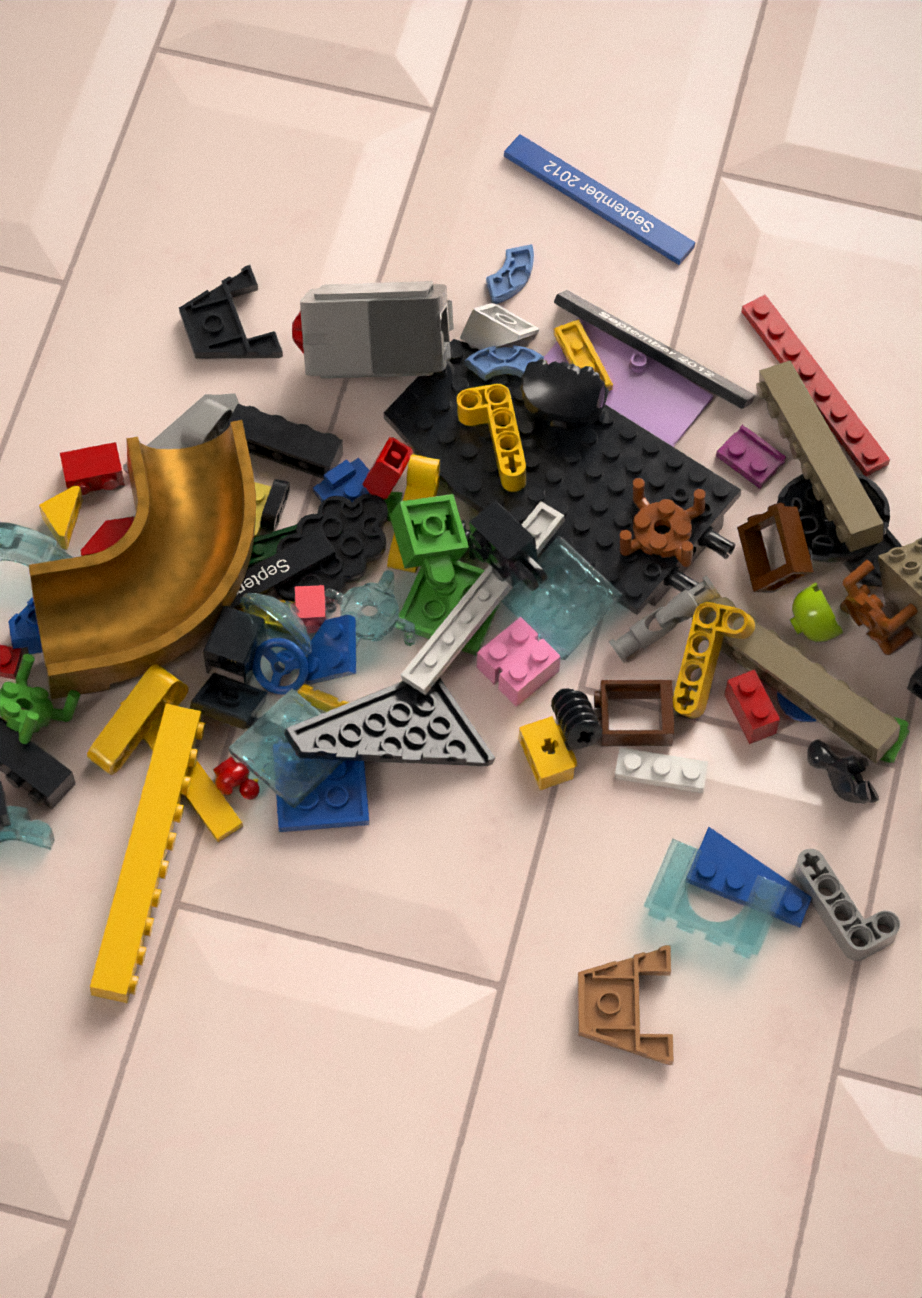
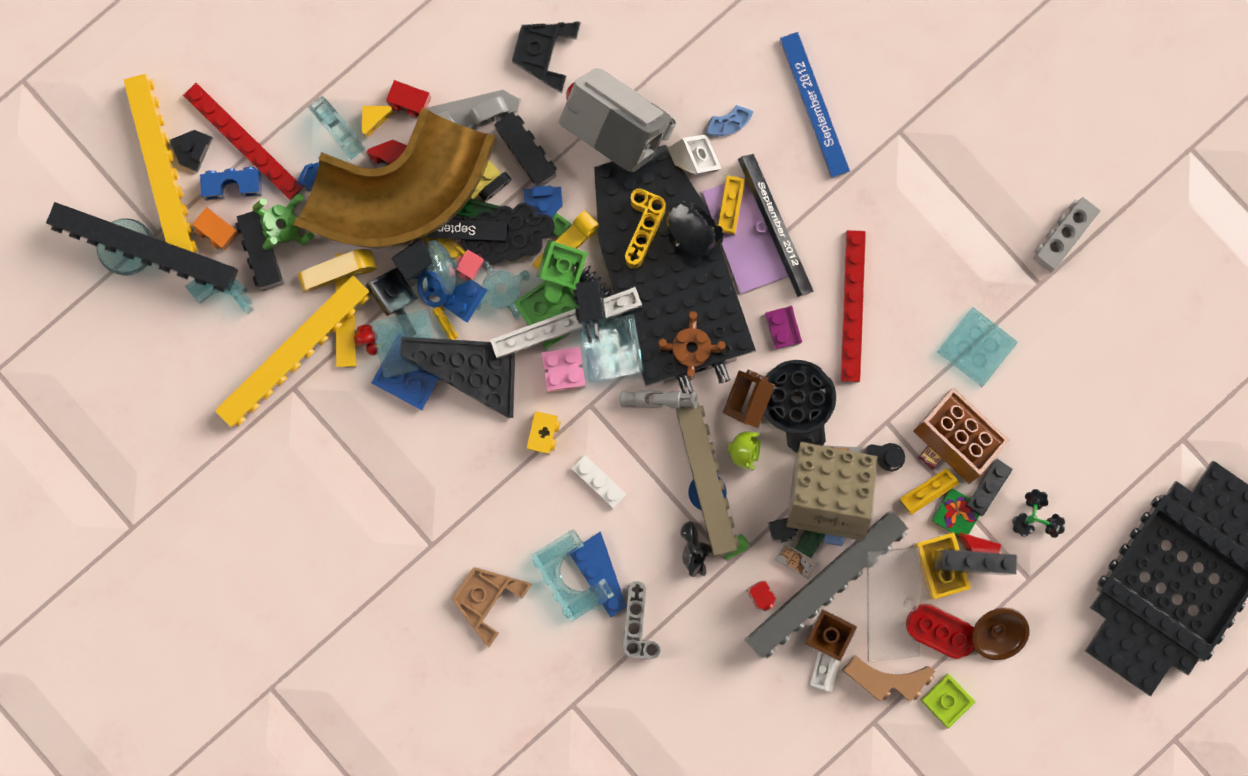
camera: 30 degrees right, 20 degrees up
red brick [362,437,414,499] -> none
medium blue tile [465,345,544,381] -> none
black piece [551,688,603,749] -> none
reddish brown window [594,680,674,746] -> none
yellow beam [673,602,755,719] -> none
red brick [724,669,780,744] -> none
dark tan brick [756,361,884,552] -> none
dark orange plate [840,560,918,655] -> none

